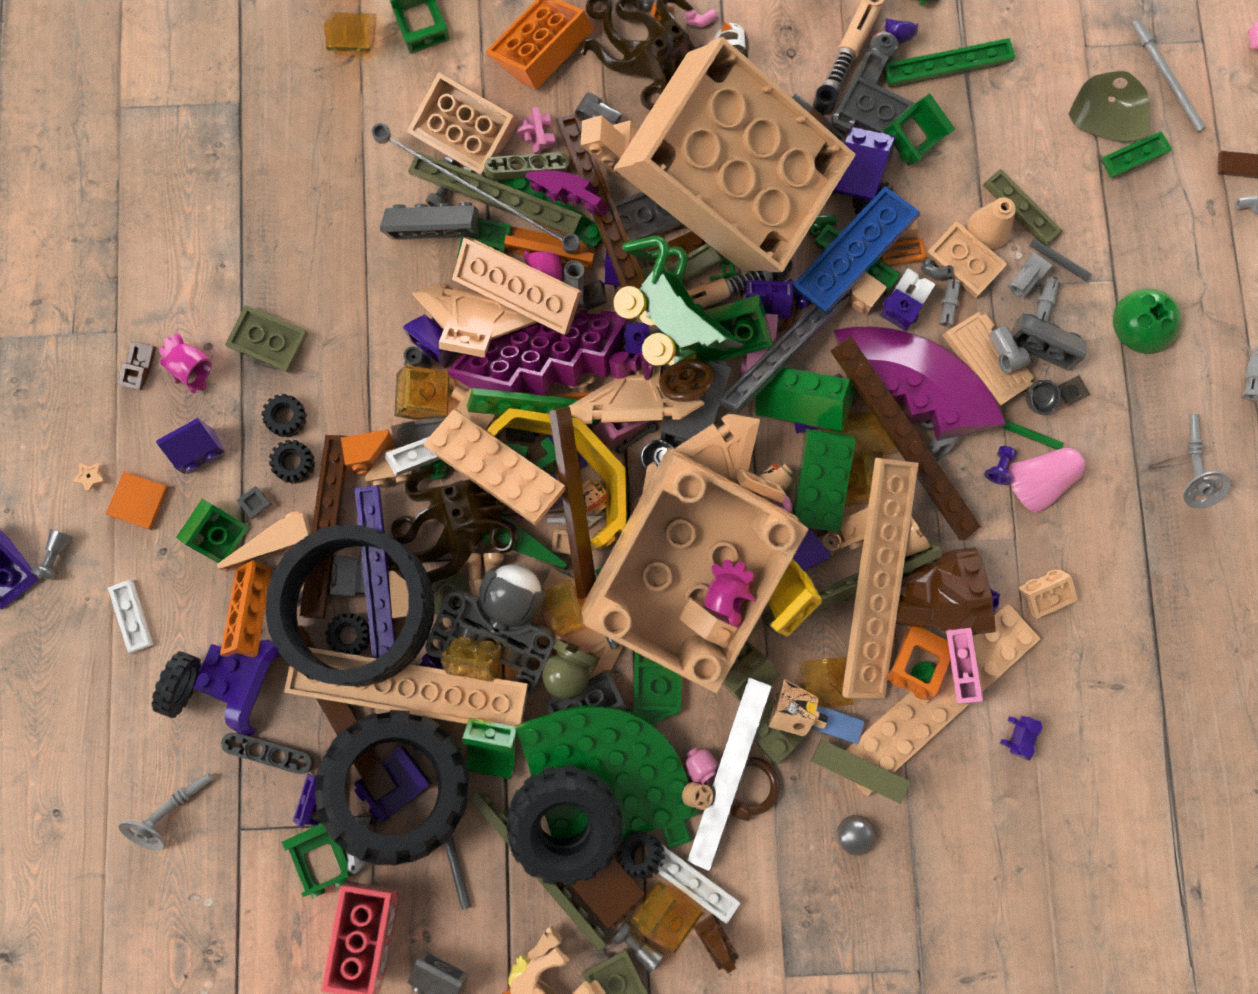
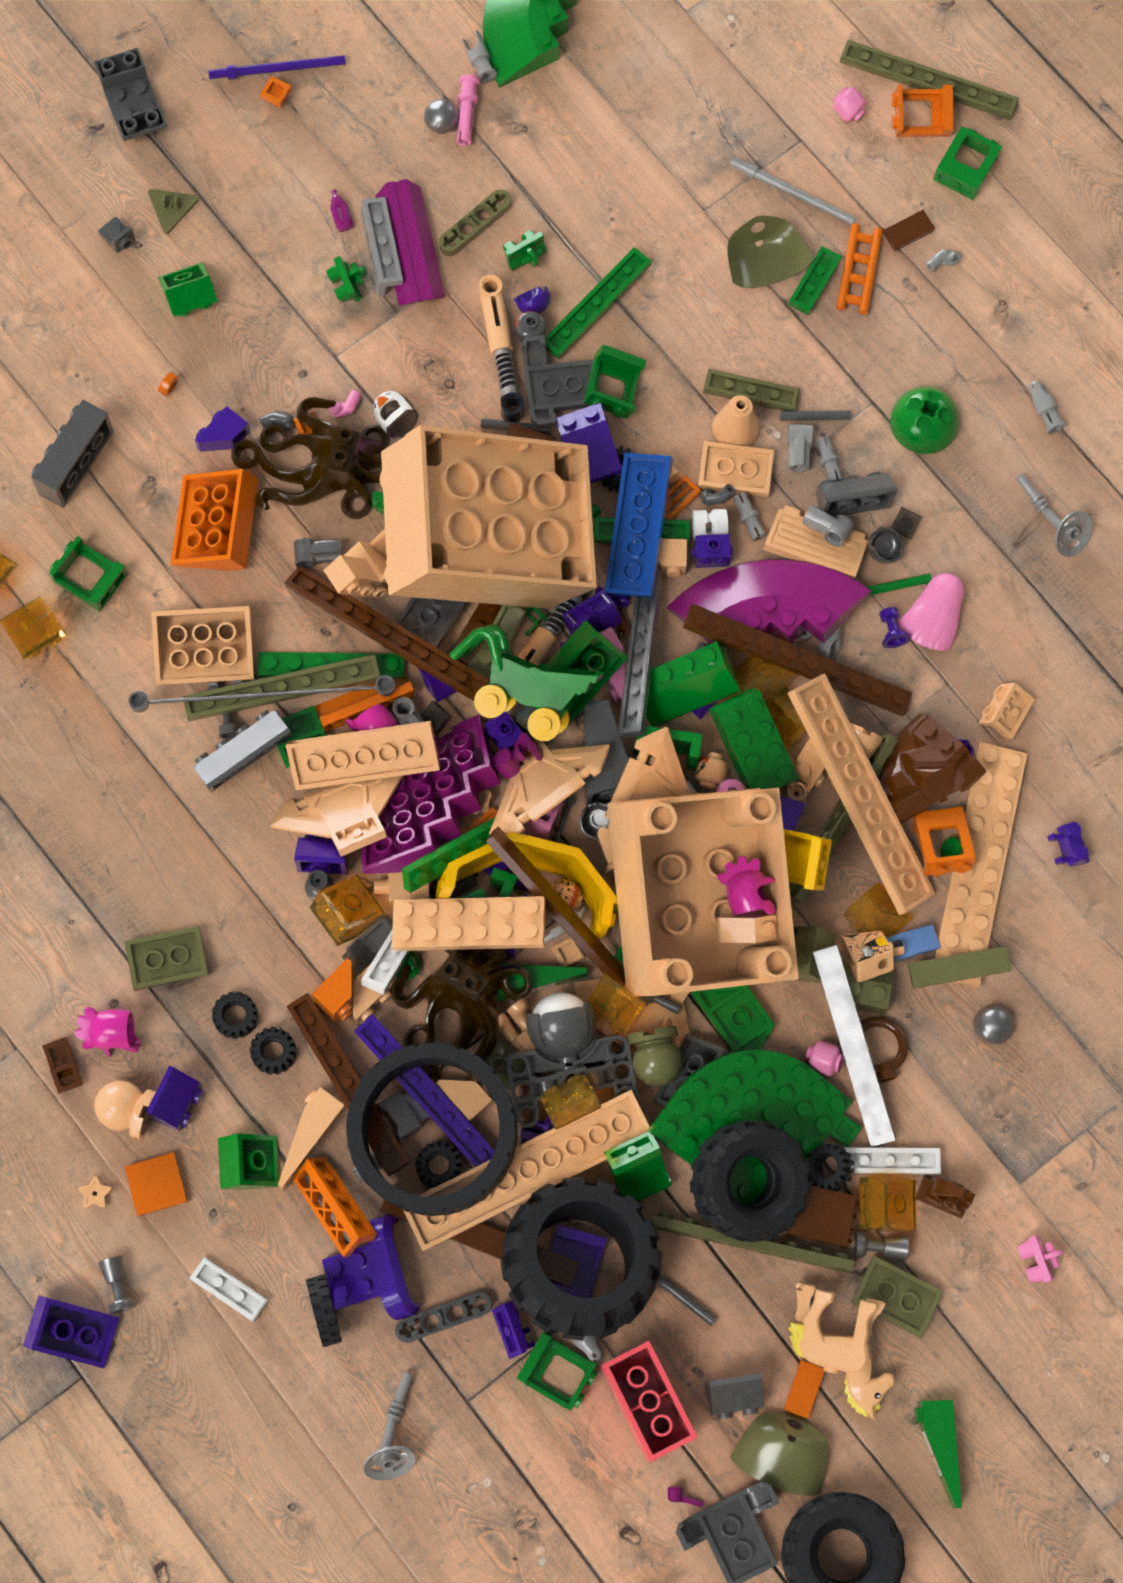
camera: 40 degrees left, 5 degrees down
dark grey plate [237,486,271,519] -> none
olive beam [484,153,570,180] -> none
bright pink hips [517,108,555,154] -> none
magenta slope [525,170,609,216] -> none
reddish brown plate [659,359,715,402] -> none
light nougat wheel [682,782,713,810] -> none
light nougat plate [736,469,786,503] -> none
bright pink slope [946,628,984,704] -> none
none -> light nougat tile [94,1080,156,1140]
none -> green panel [634,725,702,771]
none -> orange bar [836,223,883,315]

